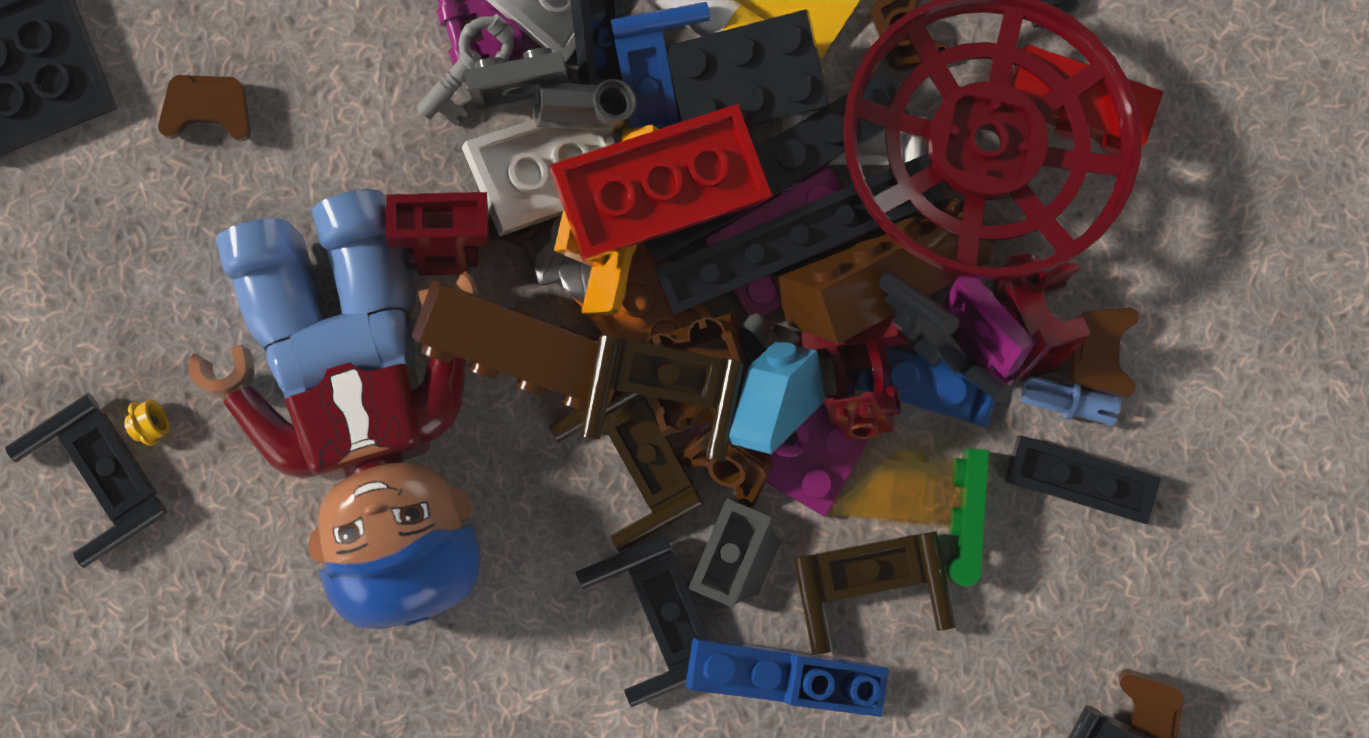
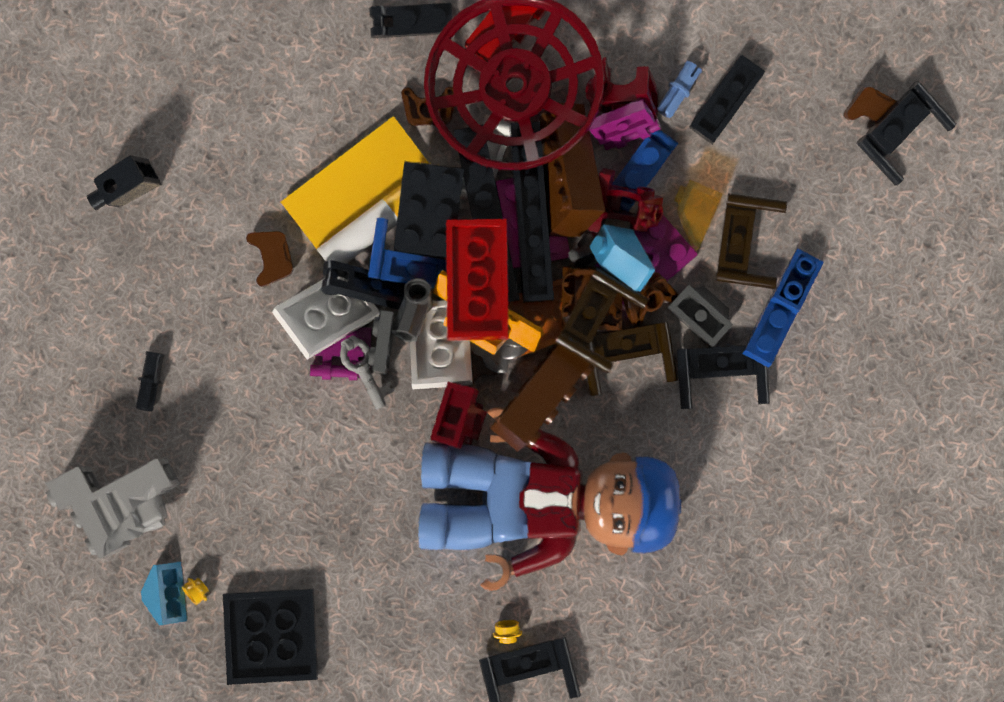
camera: 70 degrees left, 0 degrees up
reddish brown piece [158,75,251,142] -> none
black plate [879,272,1012,403] -> none
green plate [945,448,989,587] -> none
reddish brown piece [1070,307,1139,398] -> none

